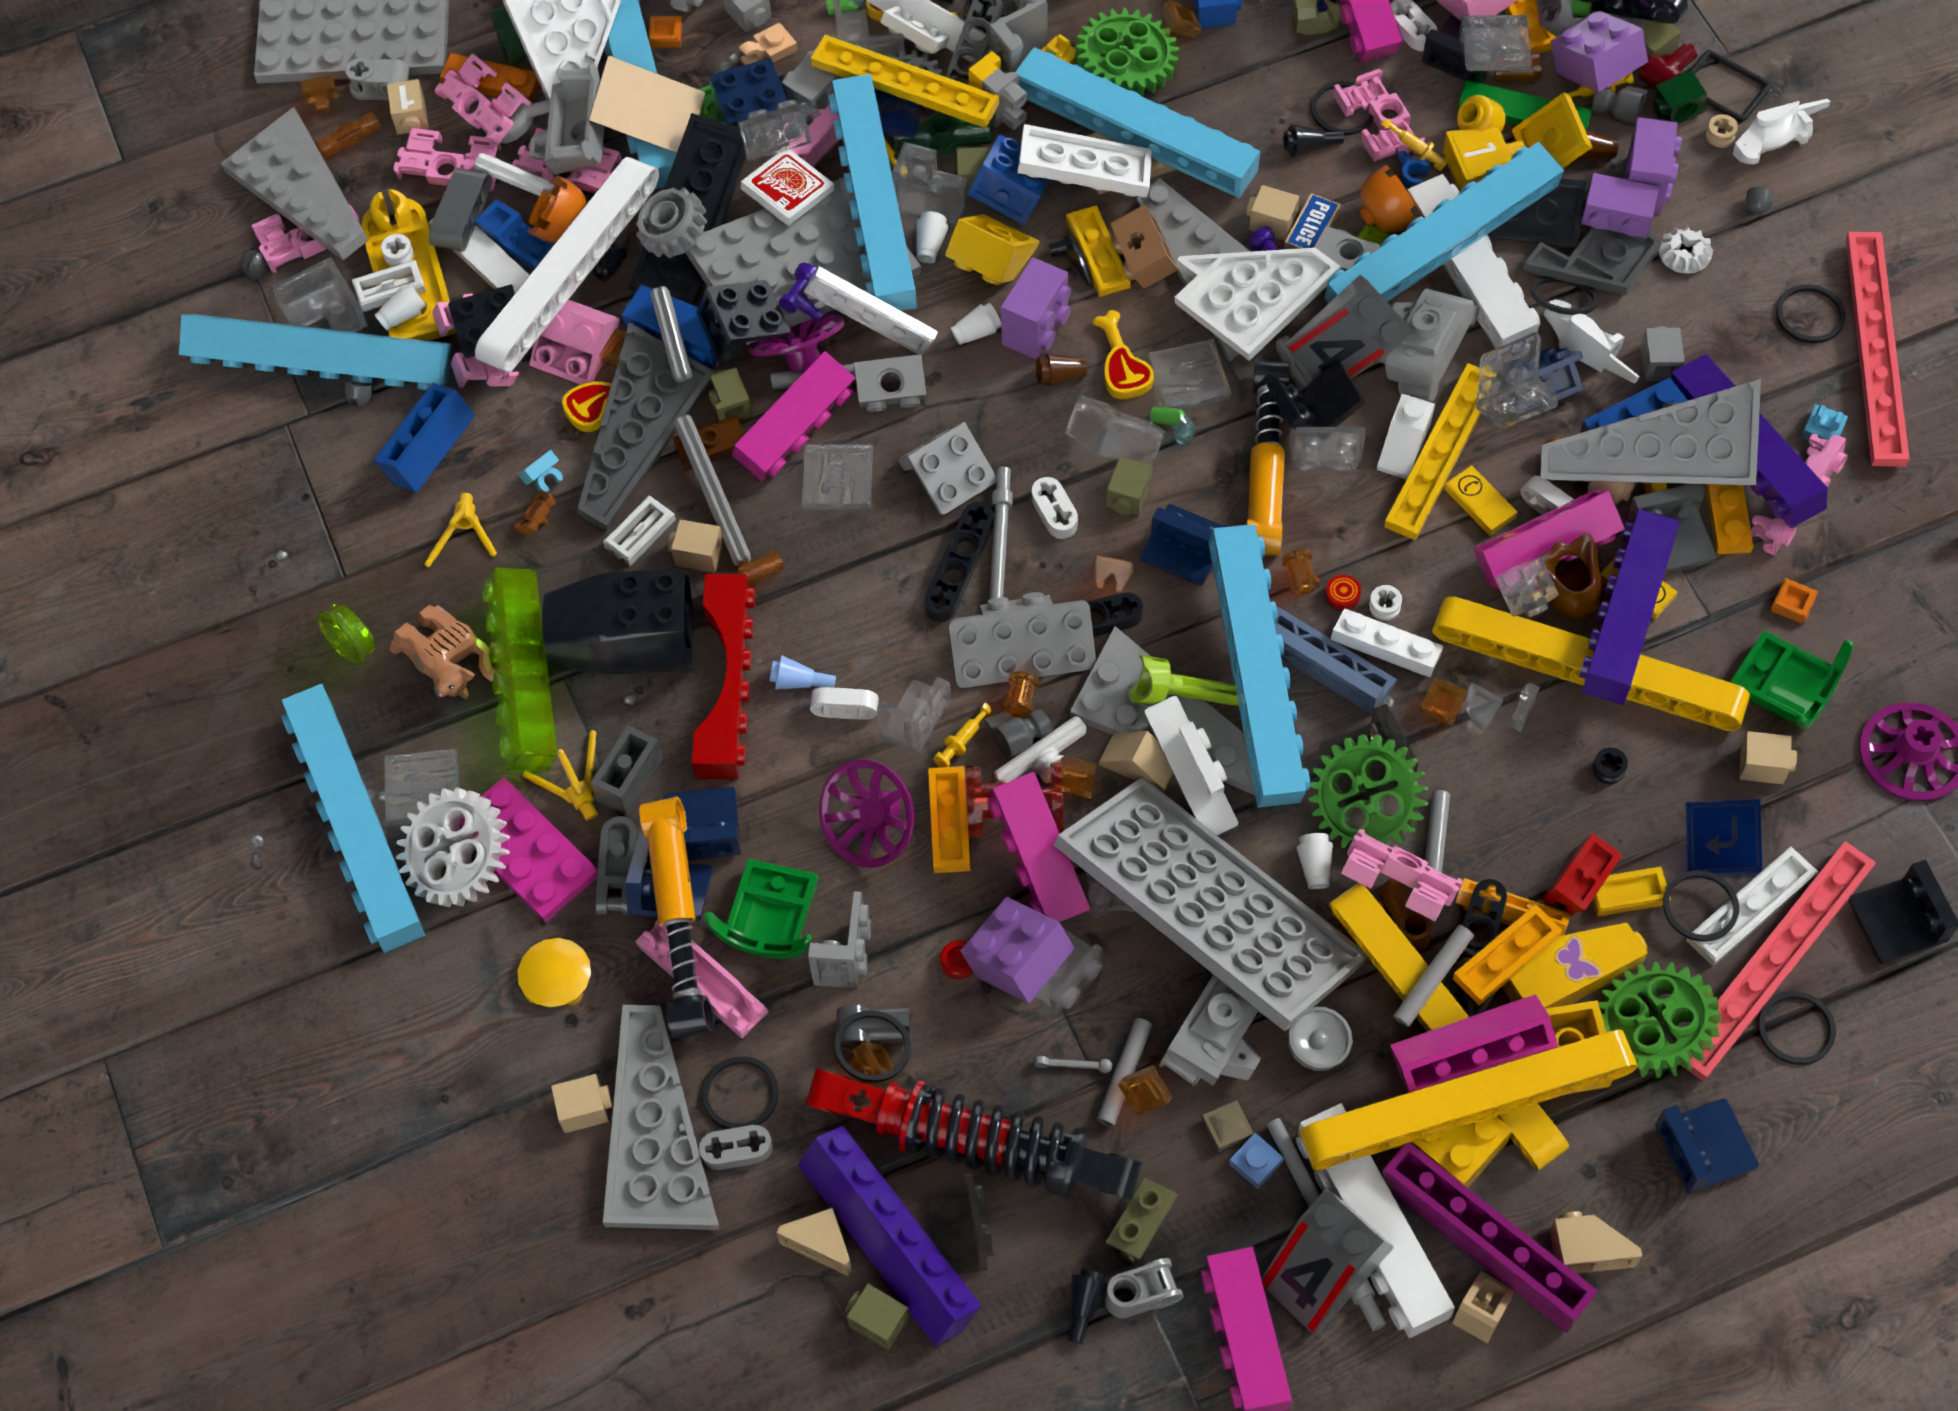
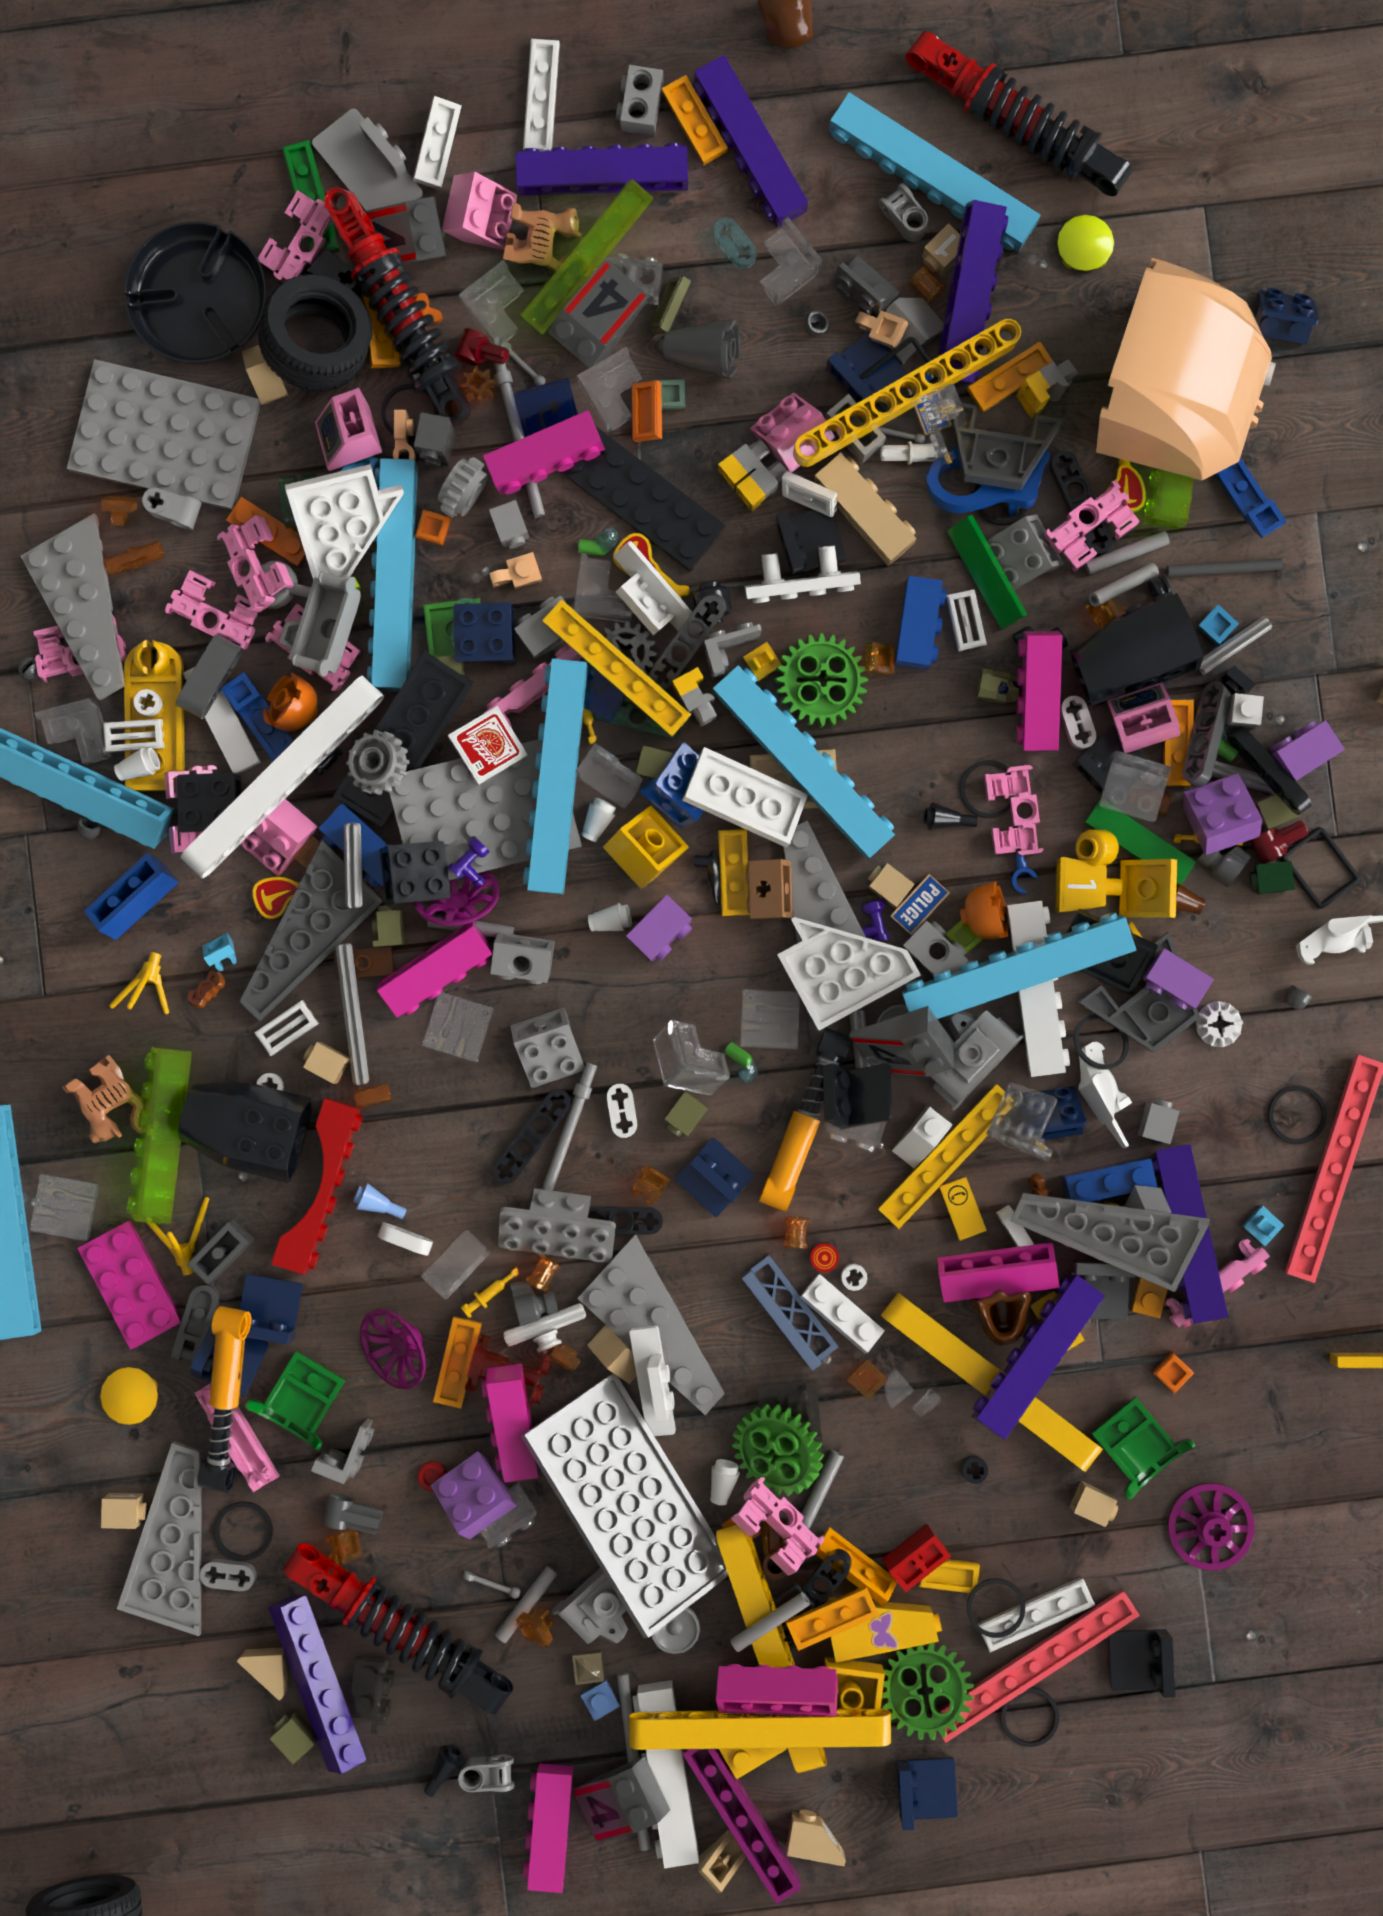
camera: 20 degrees right, 25 degrees up
clear neon green hat [316,603,376,665] -> none
tan brick [387,79,429,135] -> none
white gear [396,788,510,907] -> none
white axle [474,153,555,196] -> none
tan sticker [589,55,705,153] -> none
clear bracket [738,100,821,161] -> none
white tile [804,267,938,355] -> none
black piece [834,1010,911,1083] -> none
reddish brown cone [1036,353,1087,386] -> none
yellow piece [1092,310,1154,399] -> none
olive hinge [1106,1178,1178,1263] -> none
lime piece [1129,655,1239,706] -> none
medium azure brick [1208,524,1310,808] -> none
yellow piece [1380,119,1449,171] -> none
clear brick [1495,557,1558,617] -> none
medium lavender brick [1624,117,1682,216] -> none
clear blue piece [1685,799,1763,874] -> none
tan bush [1705,114,1738,148] -> none

